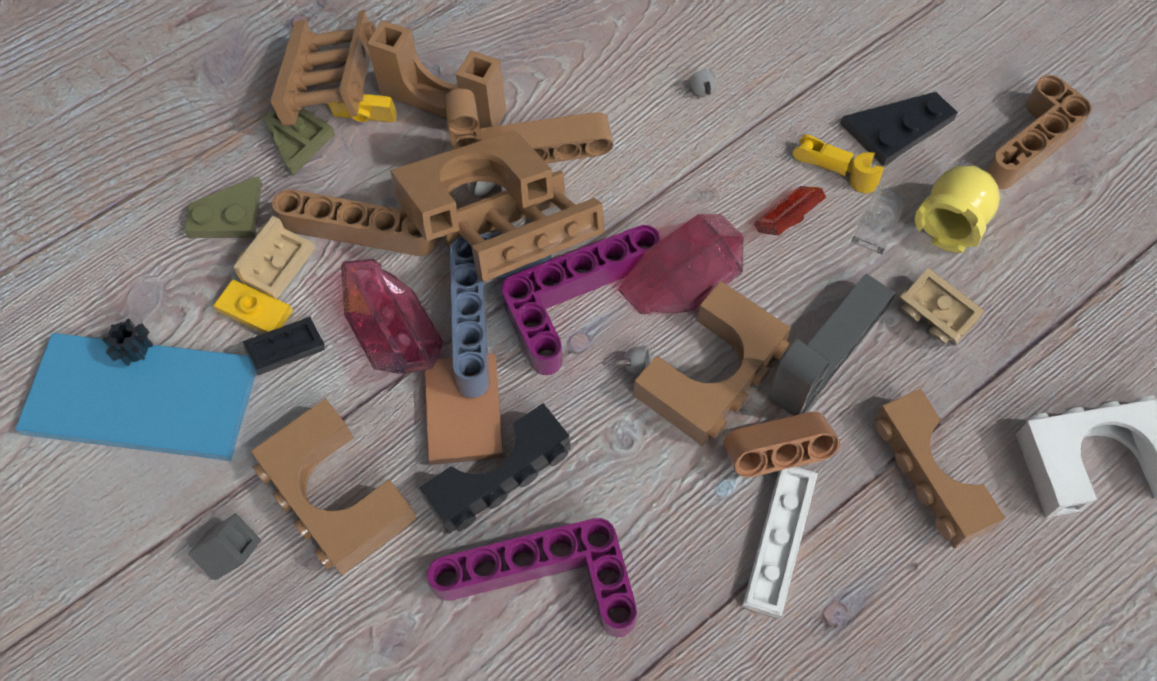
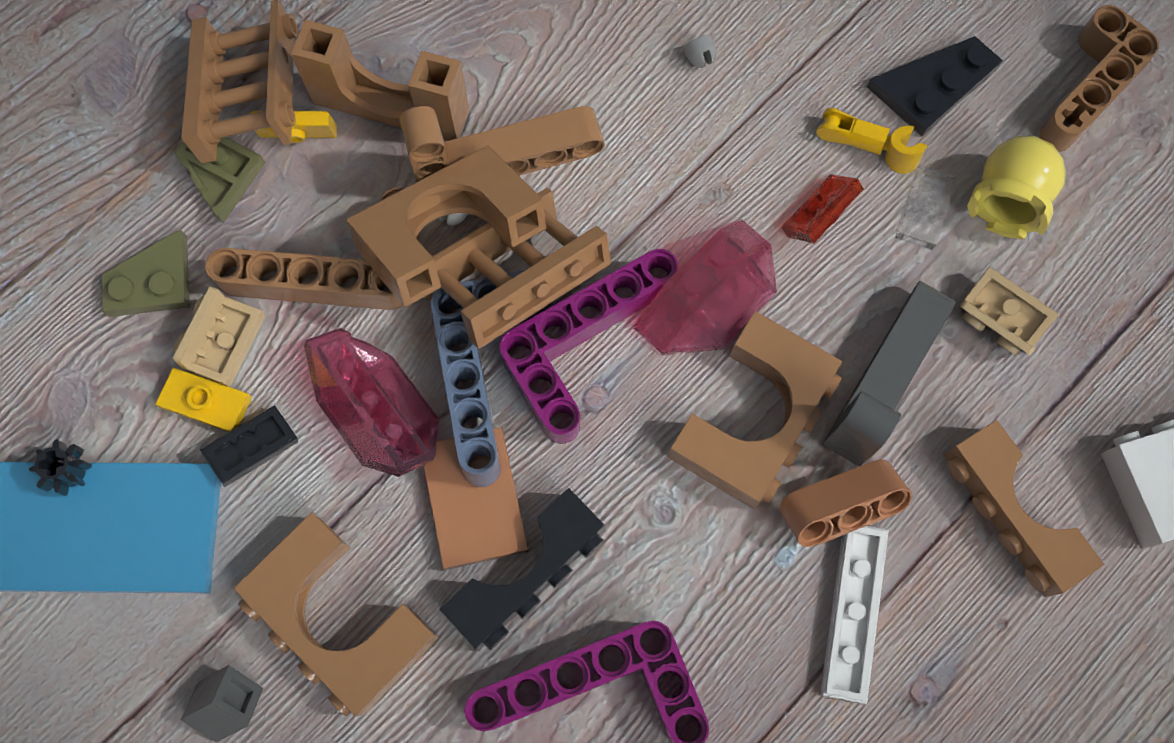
camera: 10 degrees left, 10 degrees up
light grey hinge [624,346,650,375] -> none

